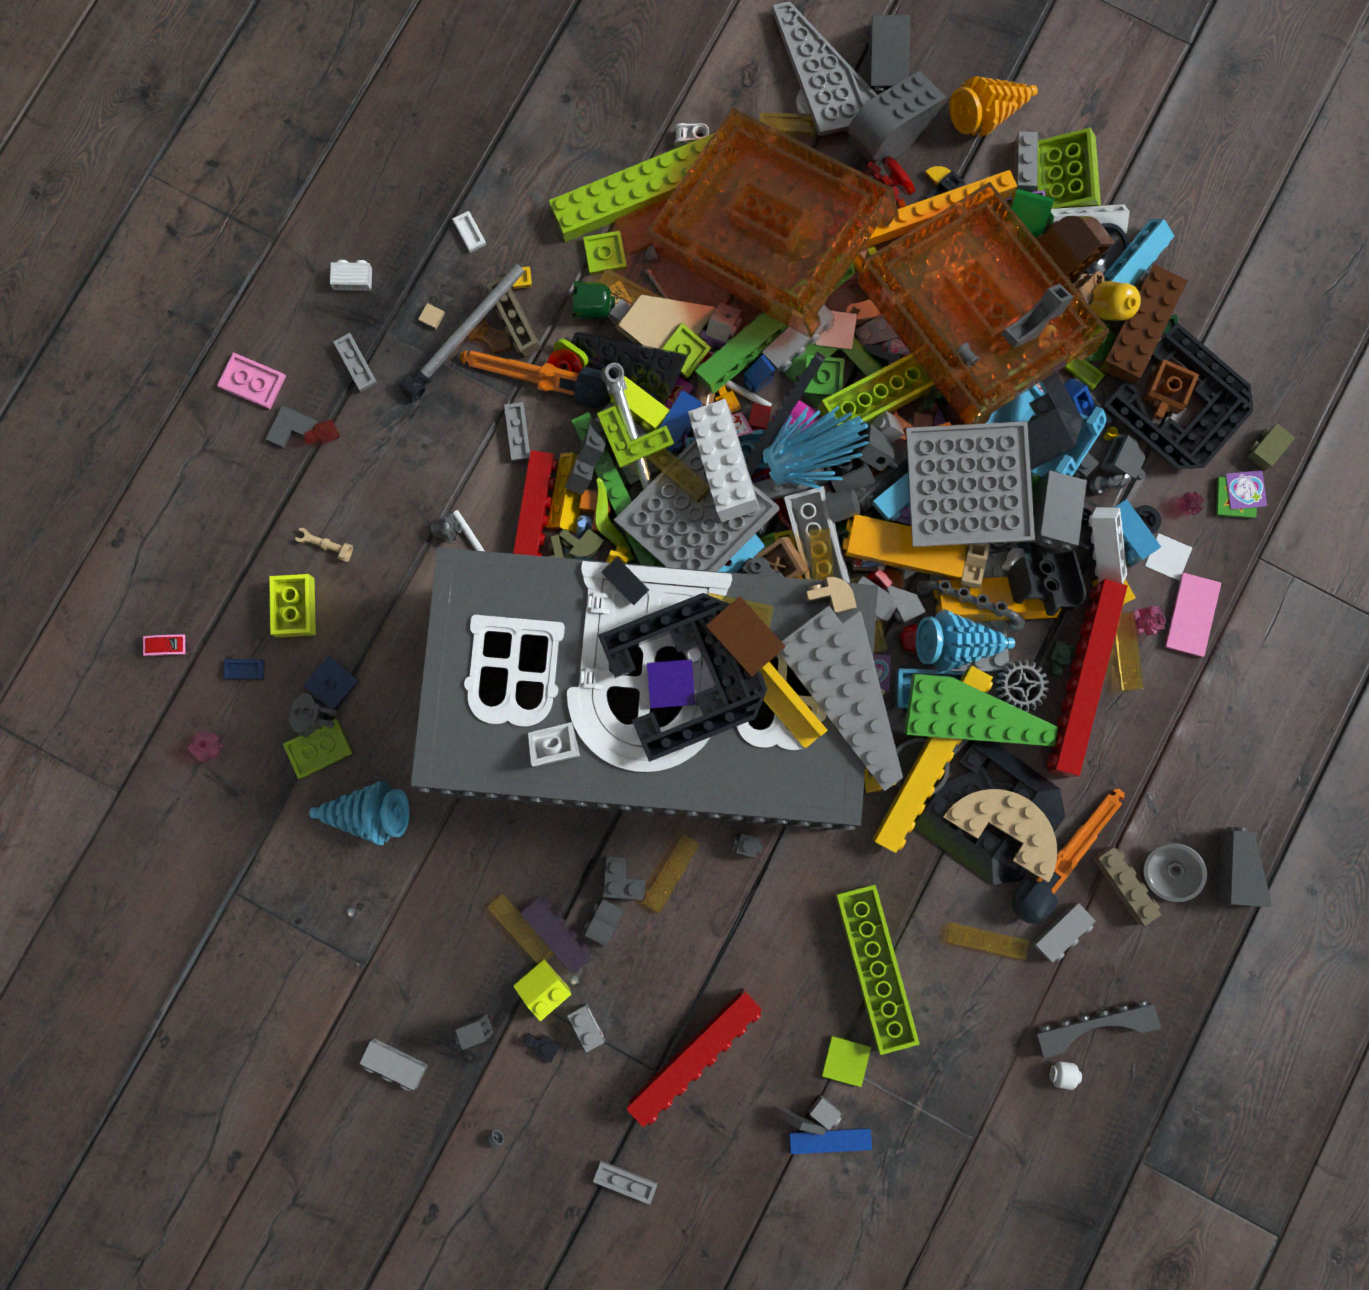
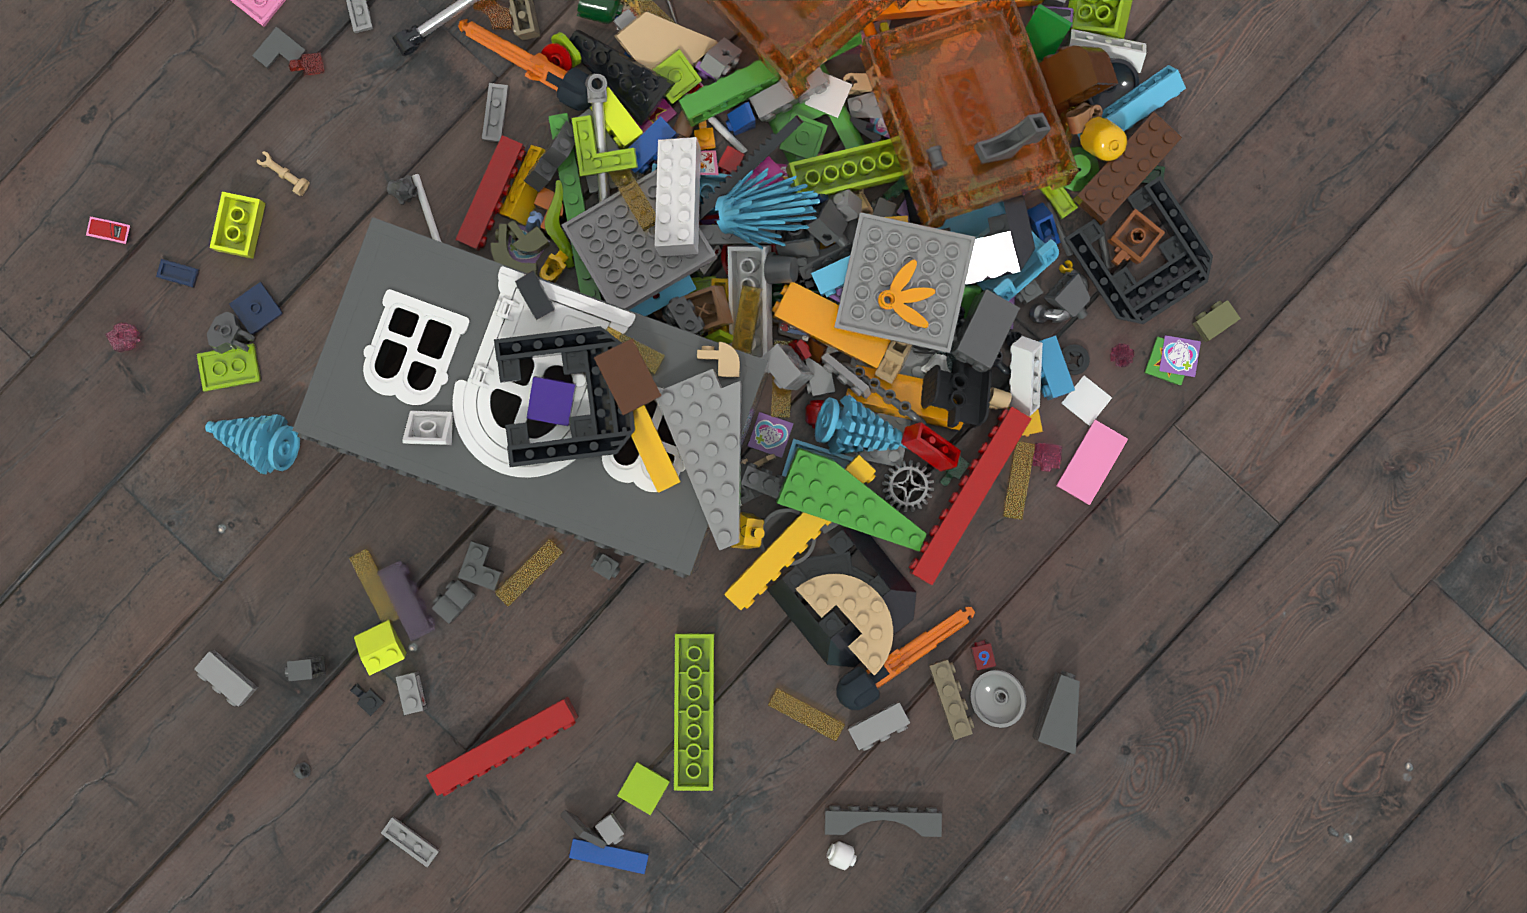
camera: 15 degrees right, 5 degrees up
none -> light grey plate [821,352,871,399]
none -> light orange plant [878,259,936,328]
none -> red brick [901,422,961,471]
none -> dark red brick [970,640,996,670]
none -> tan piece [989,387,1012,410]

